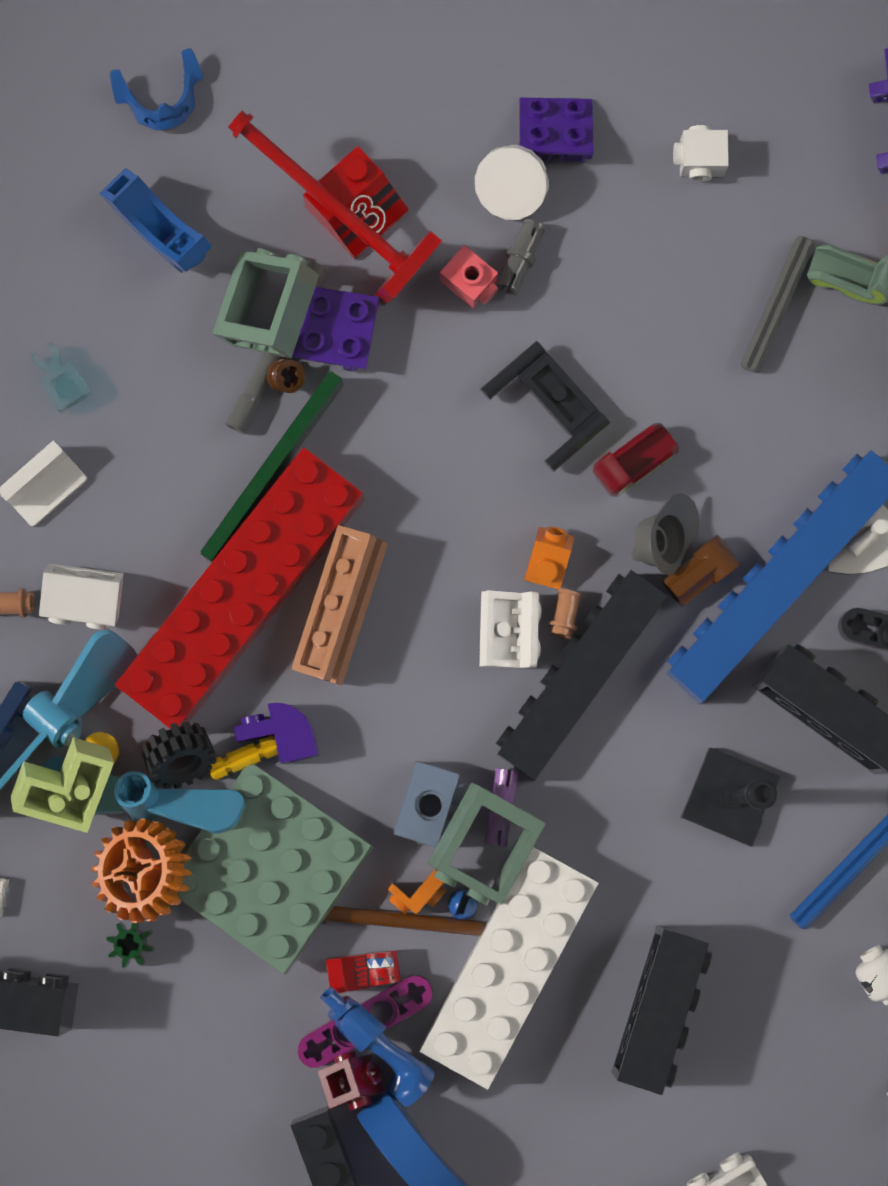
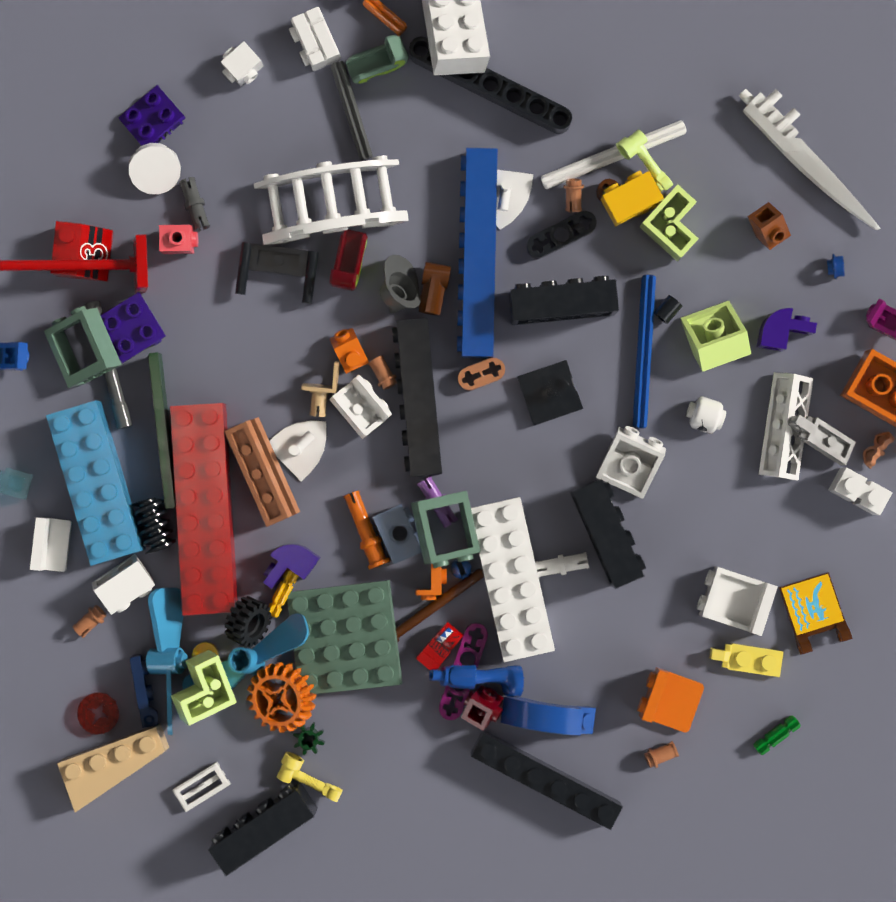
camera: 45 degrees left, 5 degrees up
reddish brown bush [267,358,305,393] -> none
none -> dark azure brick [46,400,146,566]
none -> black piece [131,497,176,555]
none -> white fence [254,156,409,245]
none -> white shield [269,420,327,482]
none -> light yellow brick [276,752,343,802]
none -> white brick [289,7,341,71]
none -> tan bracket [301,360,340,417]
none -> orange pin [343,490,390,570]
none -> nougat beam [458,358,505,391]
none -> white pin [535,552,589,577]
none -> white plate [596,426,666,499]

